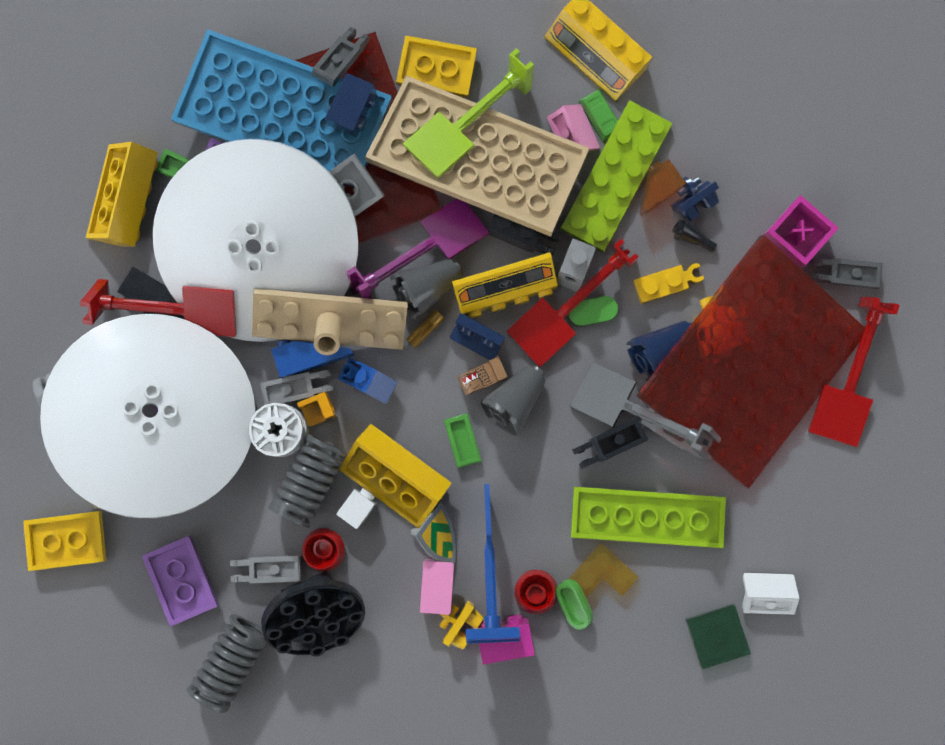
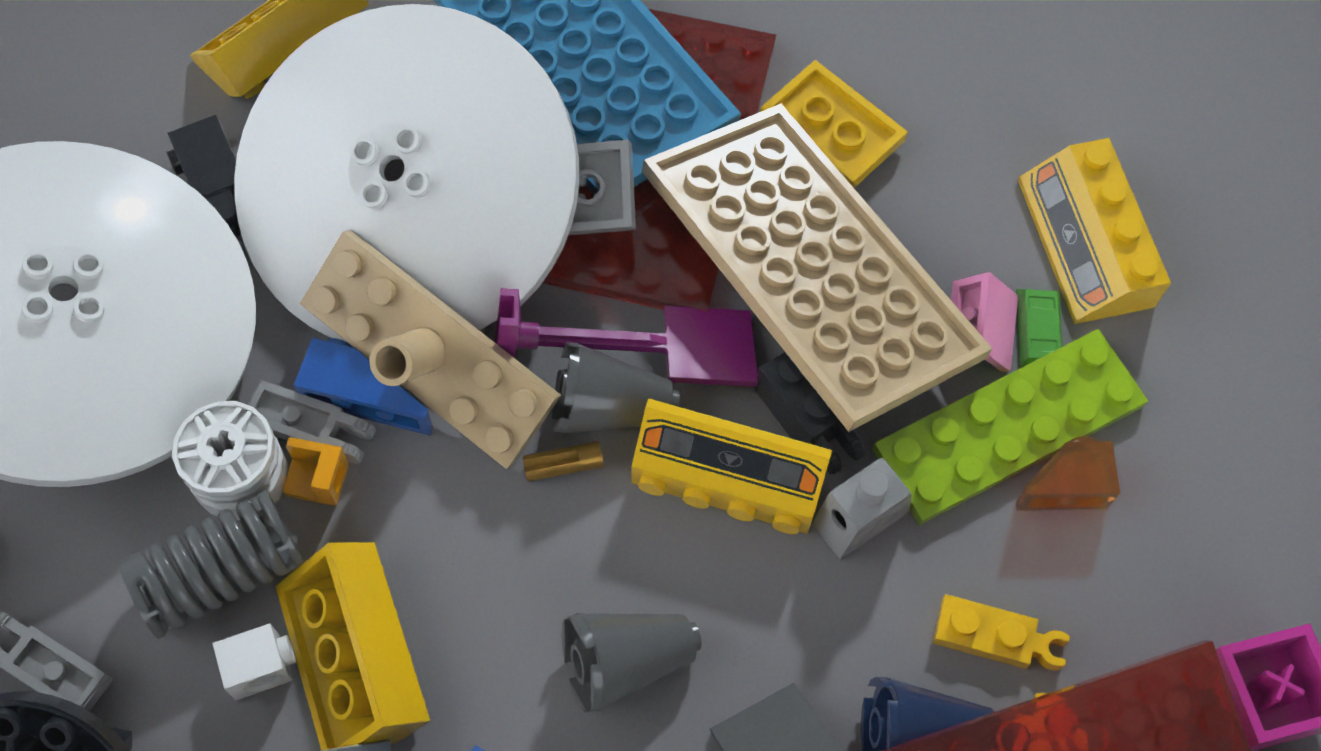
camera: 25 degrees right, 20 degrees down
red piece [80,279,236,337] -> none
red hat [302,528,345,572] -> none
dark grey hinge [312,27,370,87] -> none
dark blue brick [325,73,378,137] -> none
blue slope [338,357,398,404] -> none
lime piece [403,48,534,178] -> none
bright green tile [444,413,481,468] -> none
dark blue bracket [450,313,505,360] -> none
medium nougat leg [457,356,508,396] -> none
red piece [506,239,639,367] -> none
bright green tile [568,296,618,327] -> none
dark blue hips [670,177,719,221] -> none
black cone [672,218,717,252] -> none

